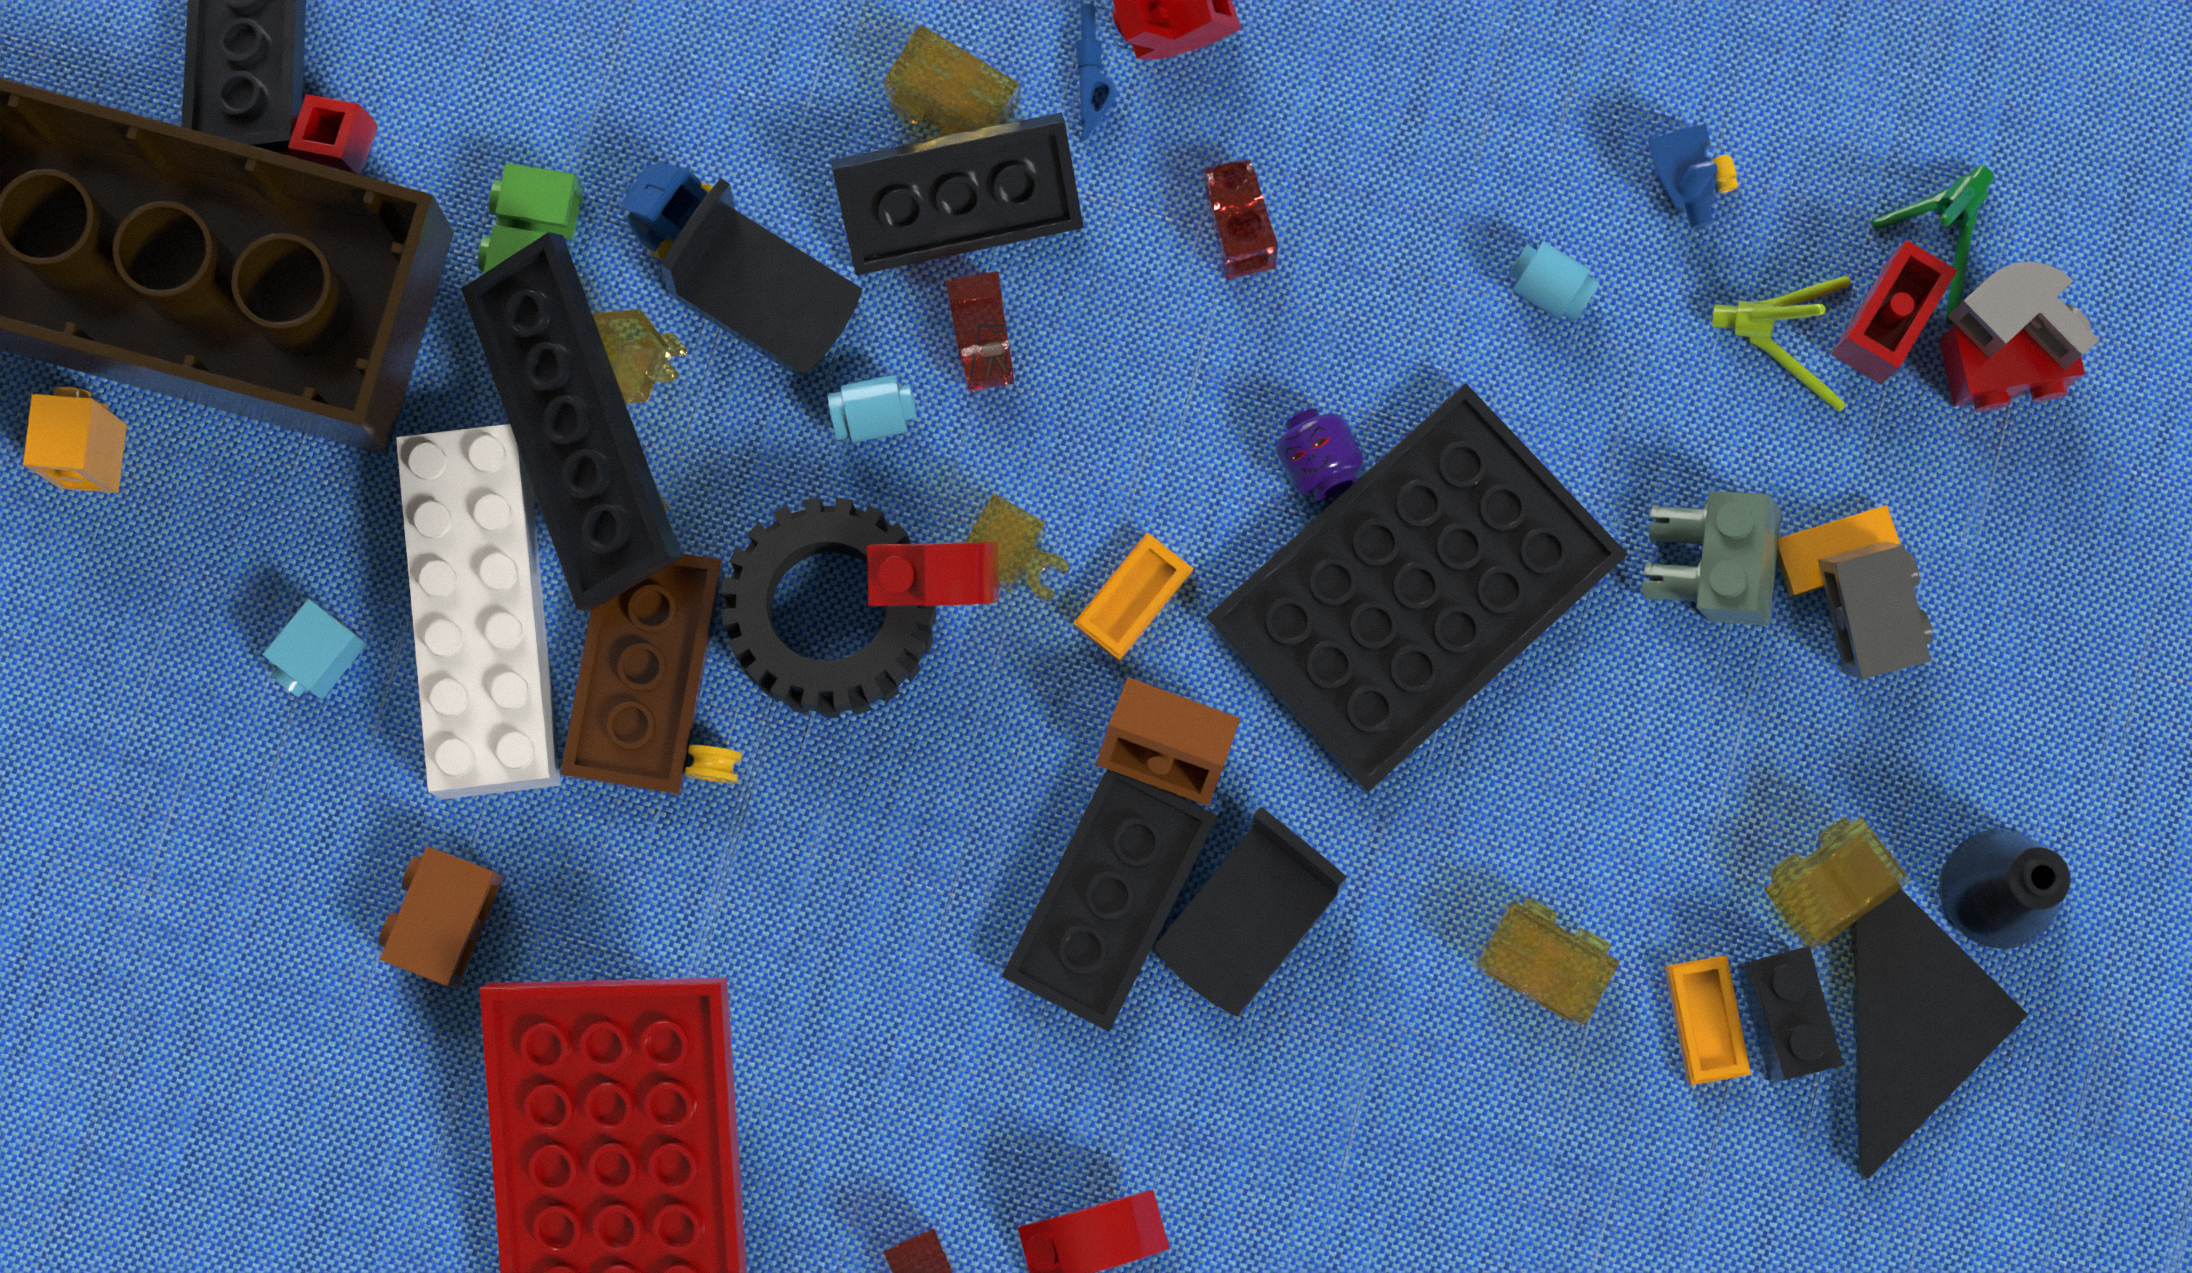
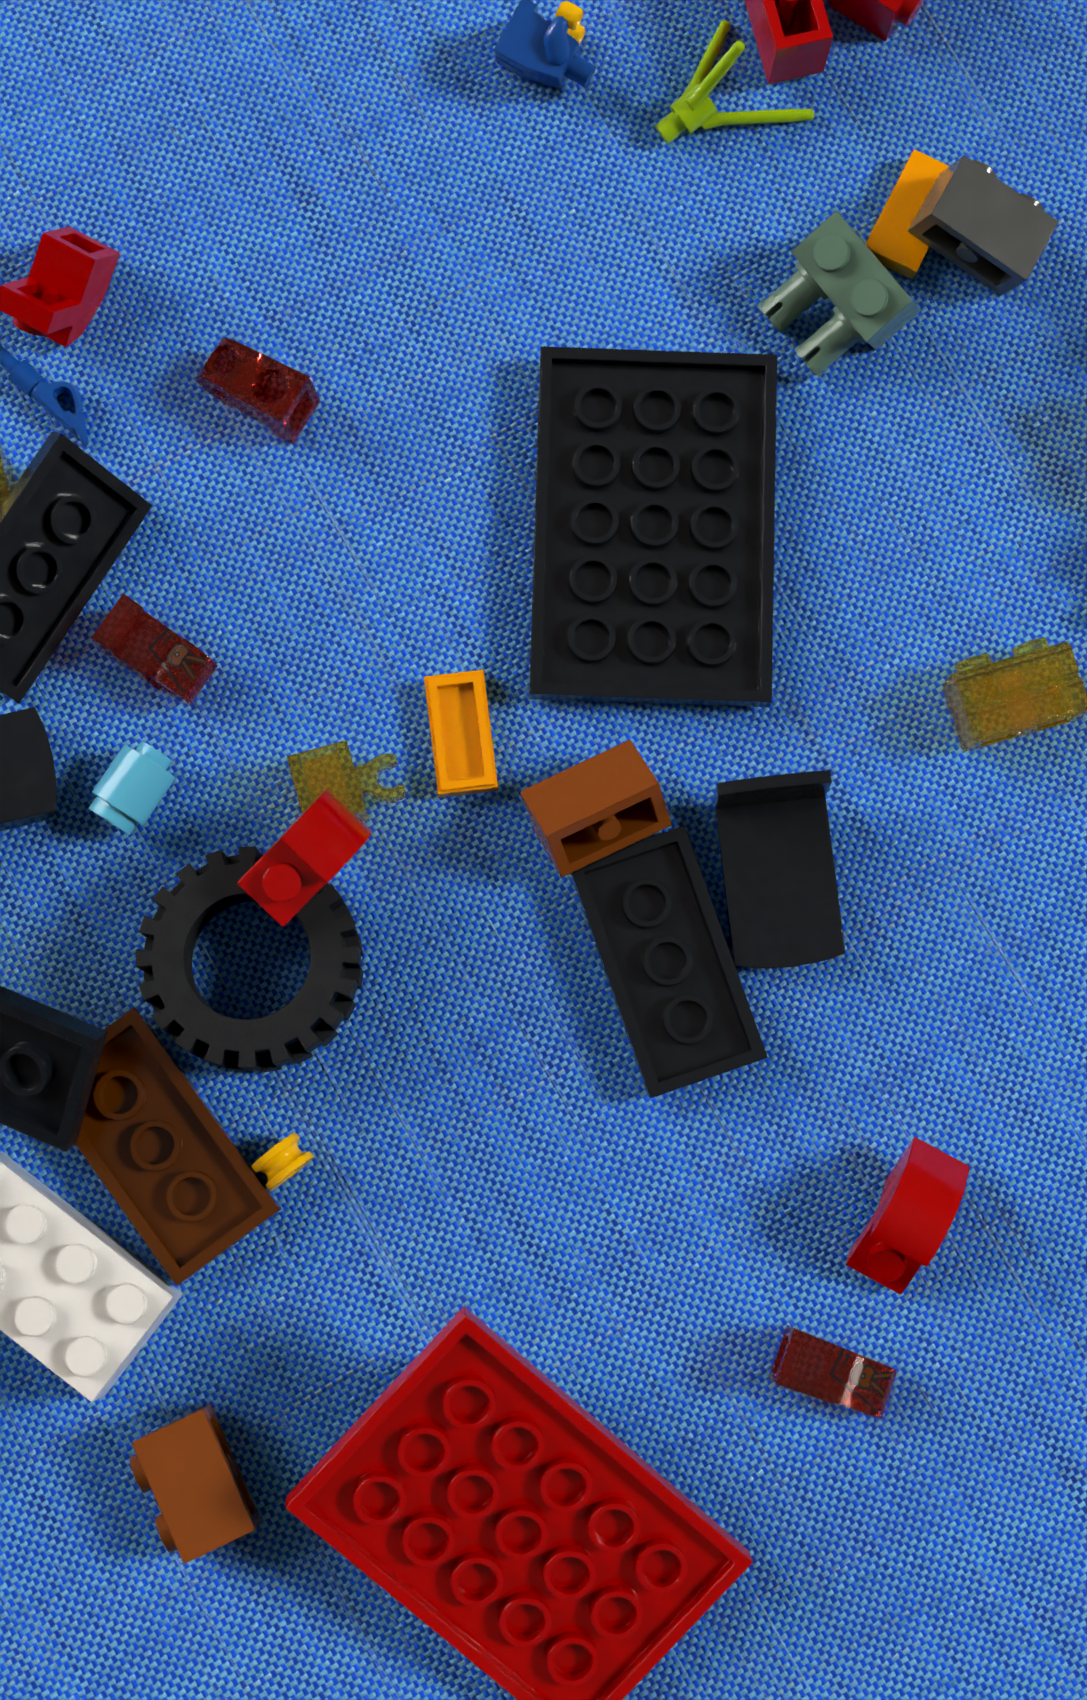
camera: 50 degrees left, 0 degrees up
dark purple head [1276,408,1364,500] -> none
medium azure brick [1508,241,1600,322] -> none

